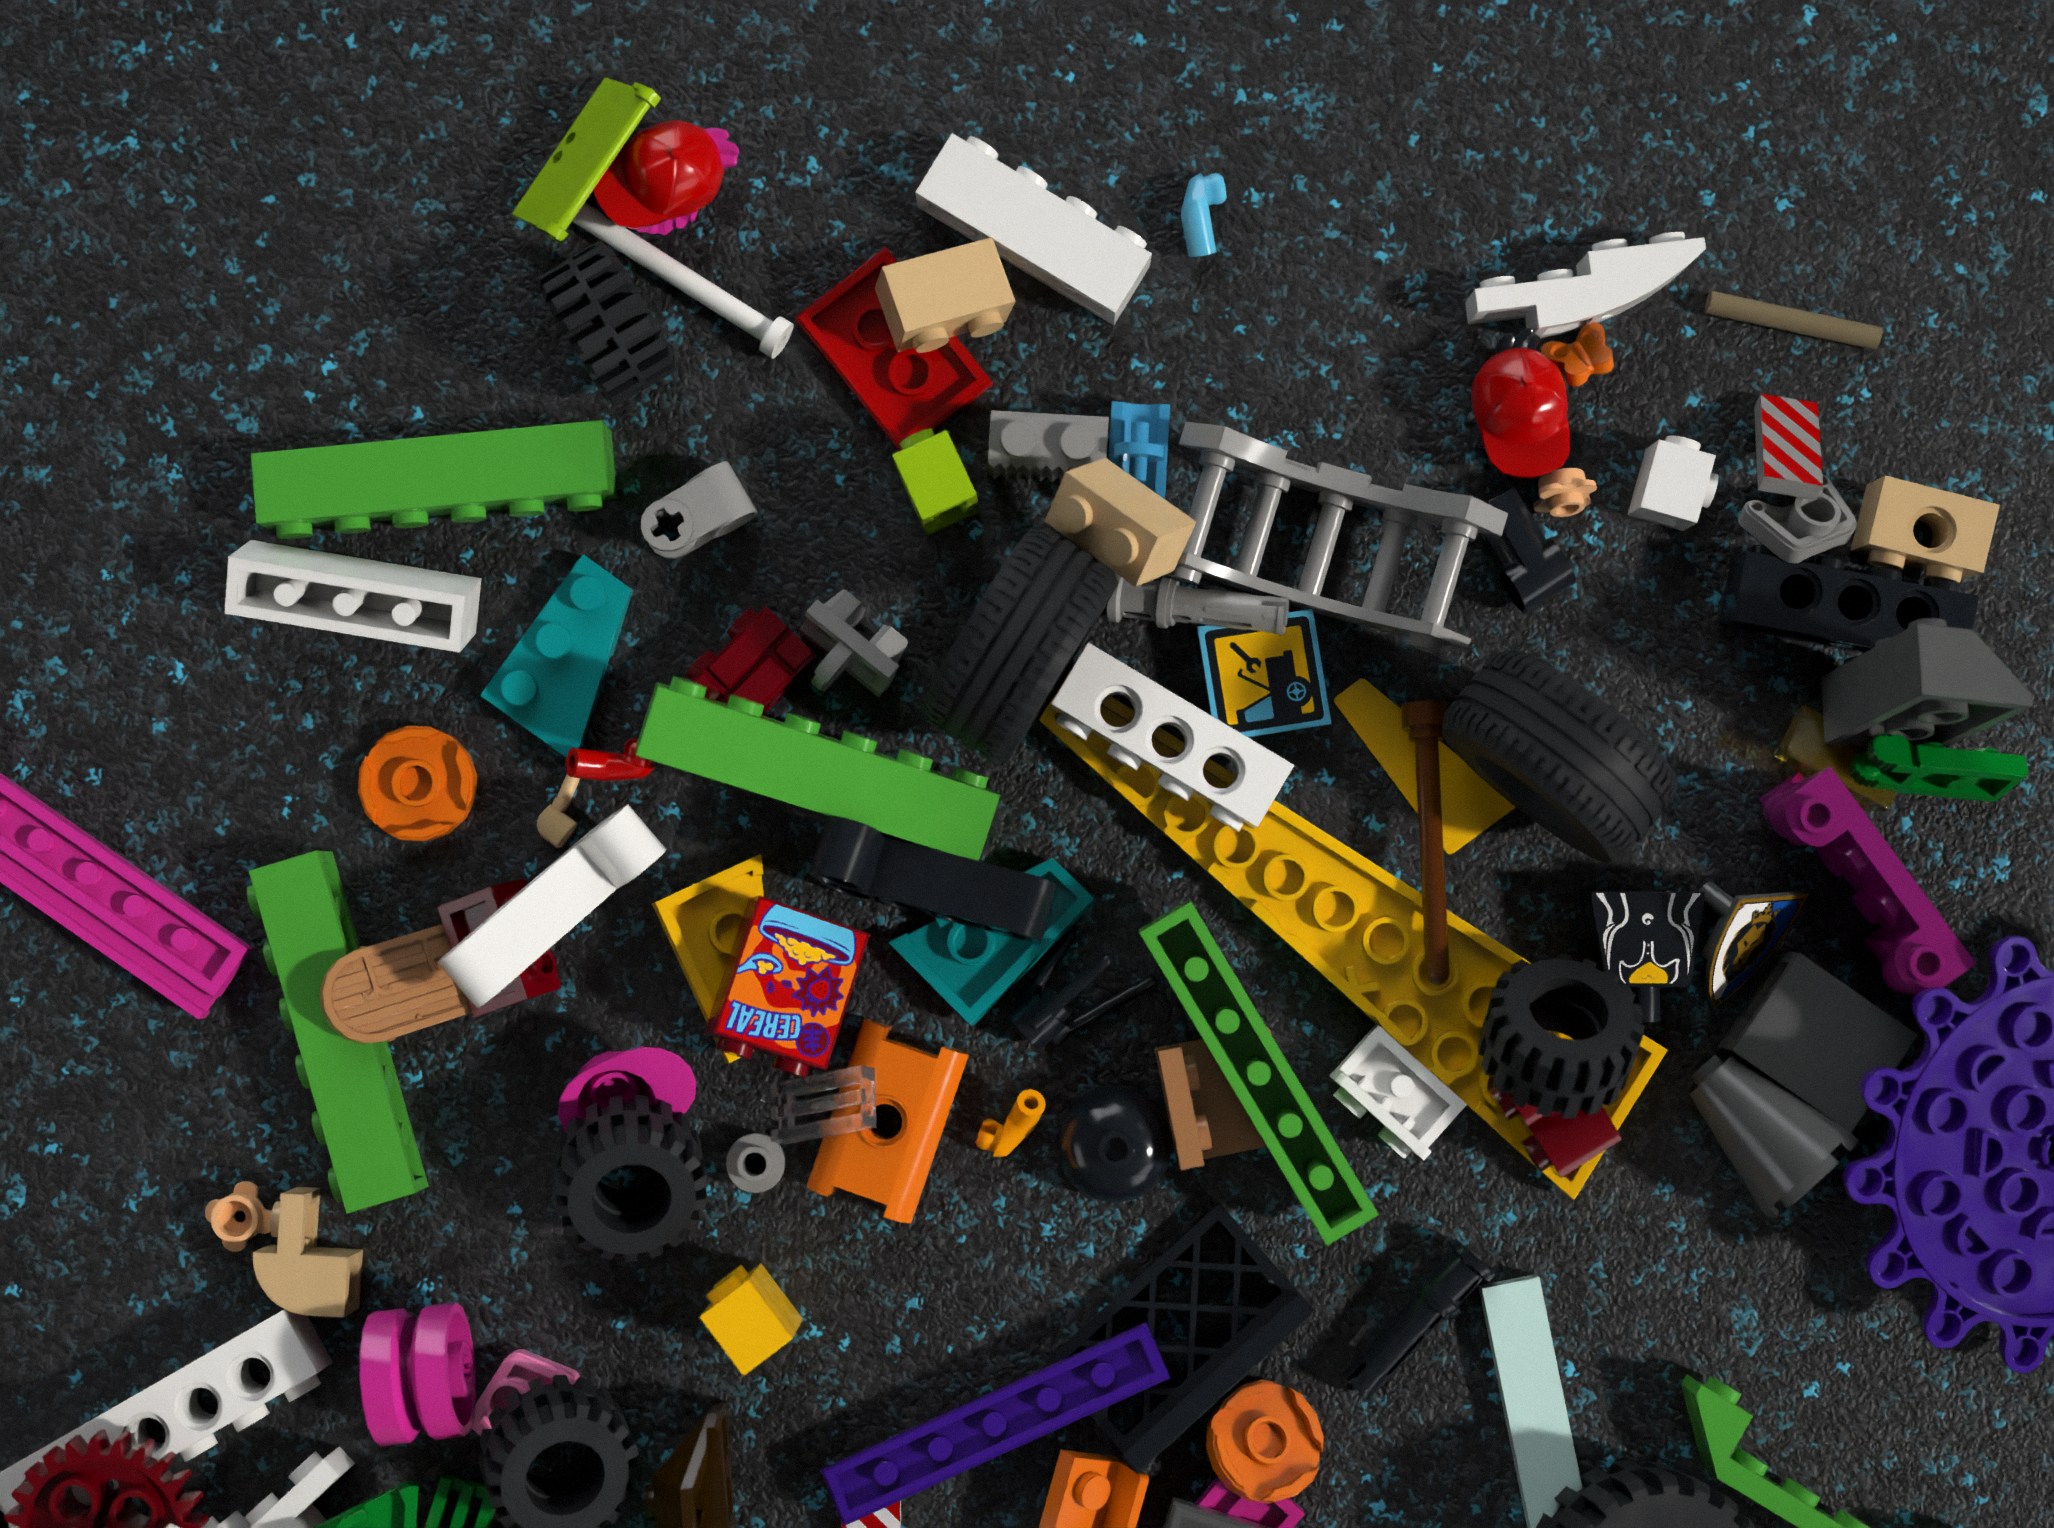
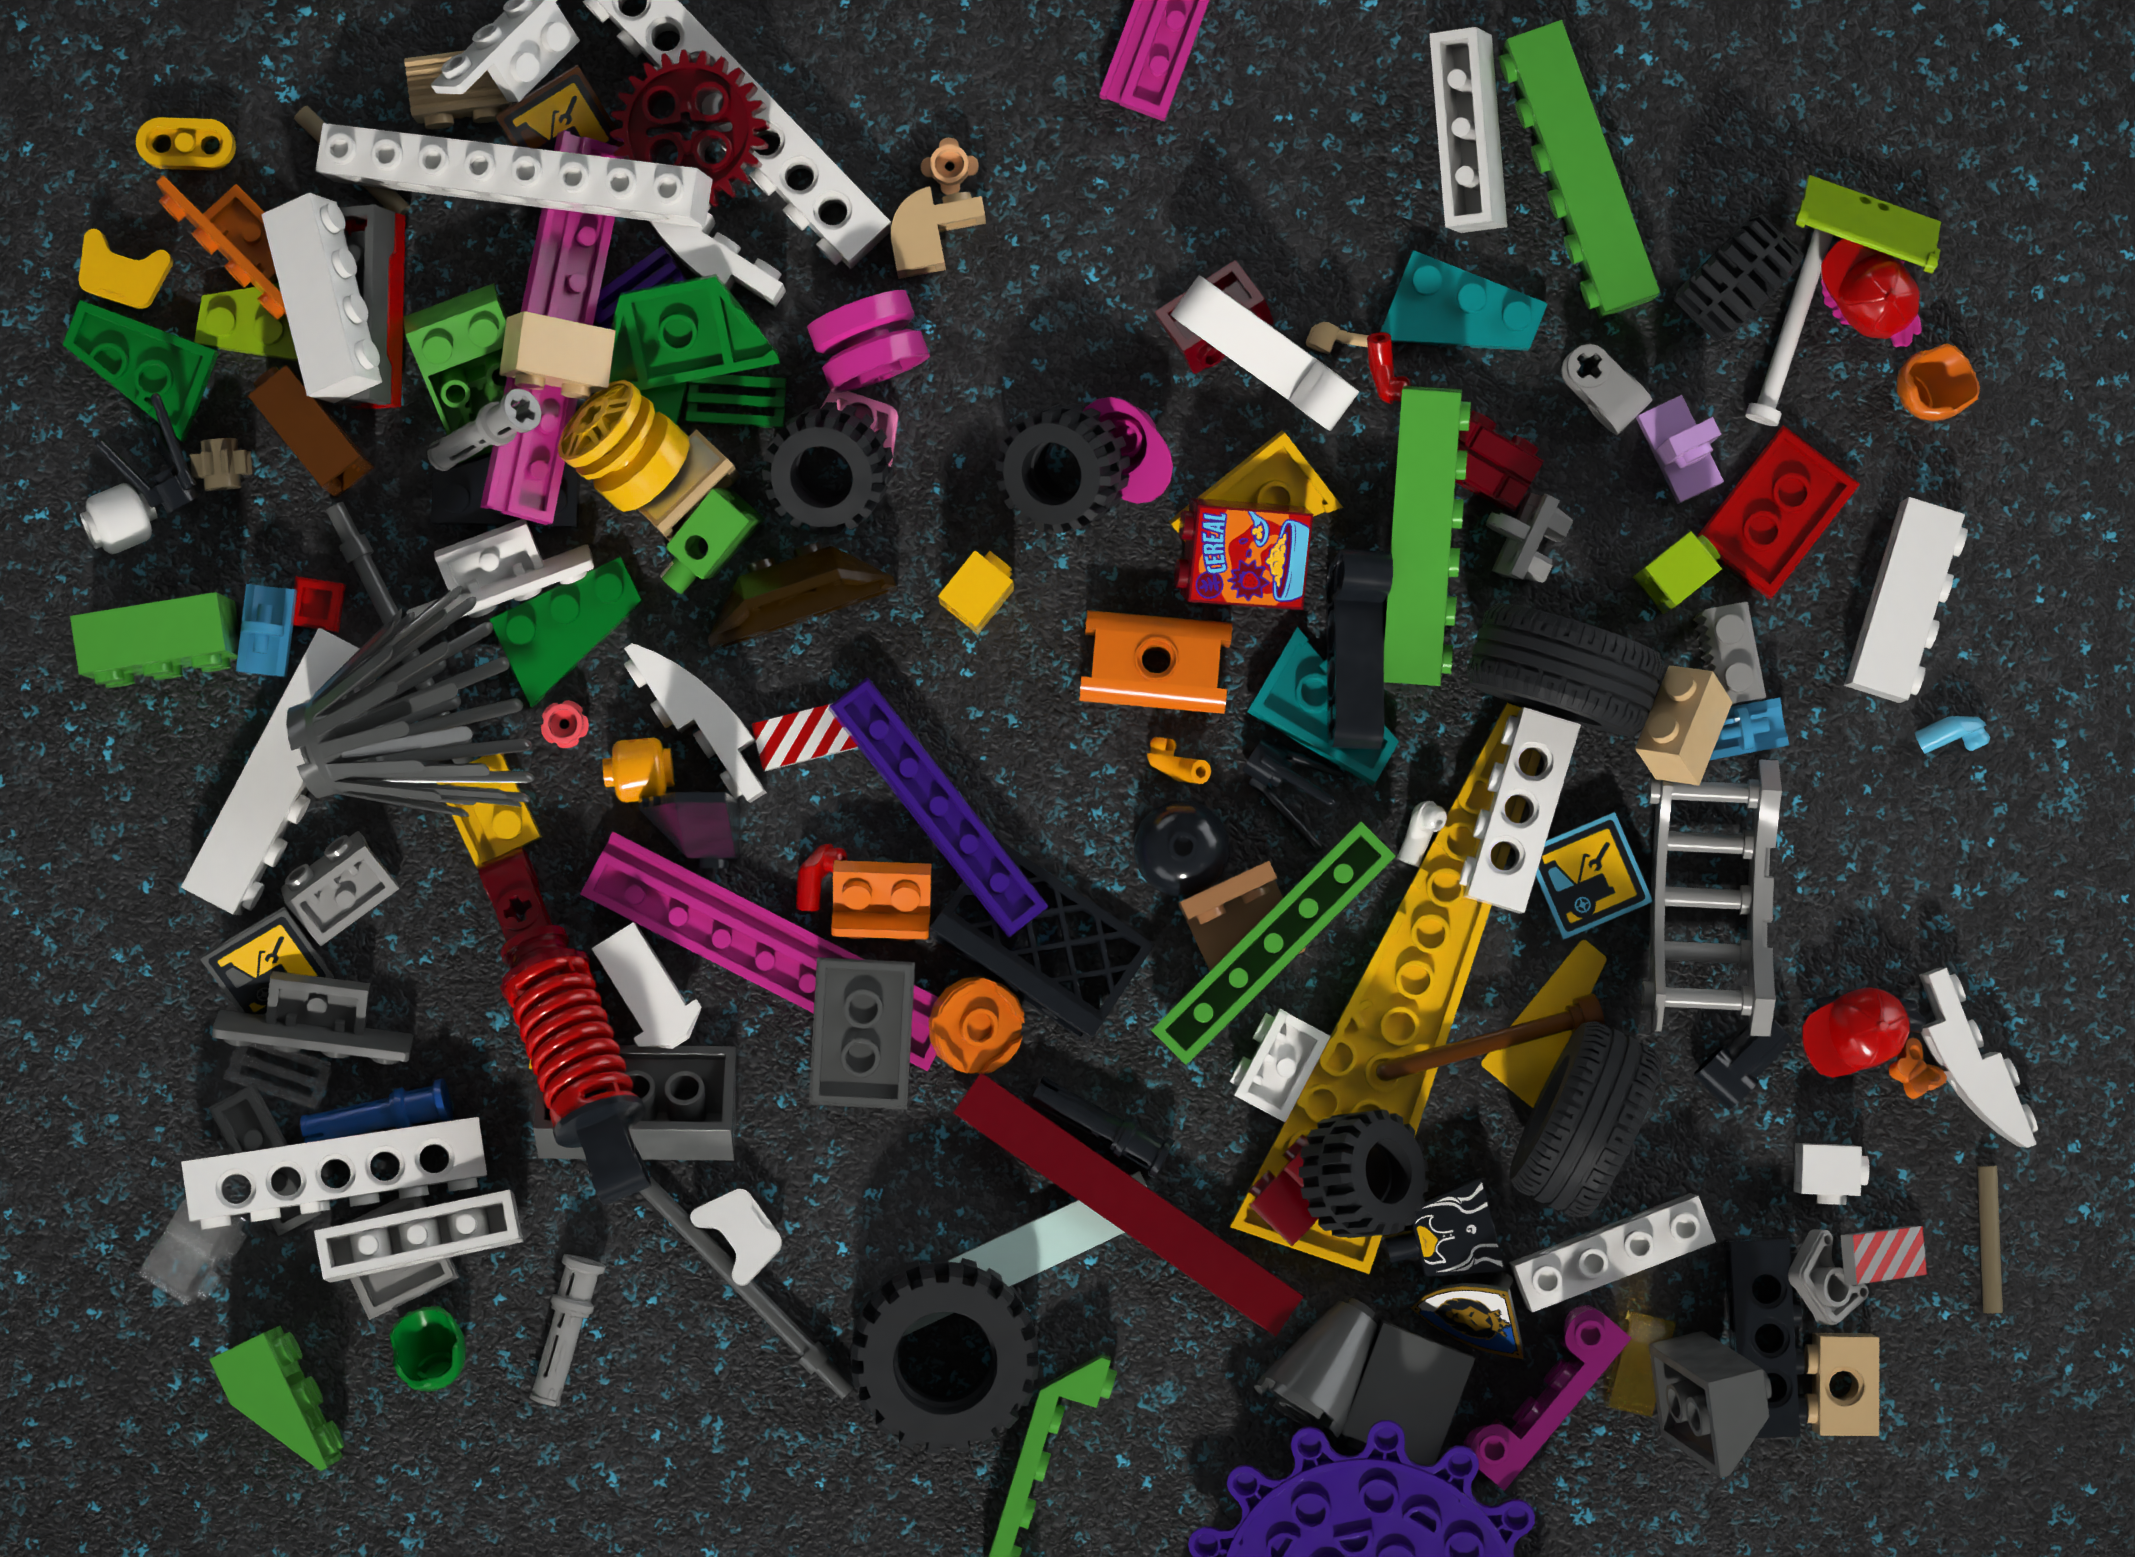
camera: 70 degrees right, 0 degrees up
bright green brick [247,850,429,1214] -> none
medium nougat window [319,924,472,1044] -> none
orange tile [358,726,478,841] -> none
light grey plate [726,1133,786,1193] -> none
clear tile [770,1065,876,1144] -> none
tan brick [875,237,1016,353] -> none
light grey pin [1107,572,1289,635] -> none
light nougat plate [1533,468,1597,517] -> none
green hinge [1848,733,2029,802] -> none
none -> dark red tile [953,1073,1303,1337]
none -> white arm [1397,801,1447,867]
none -> white brick [1509,1193,1716,1312]
none -> lavender bracket [1636,395,1724,504]
none -> orange hair [1896,343,1980,421]

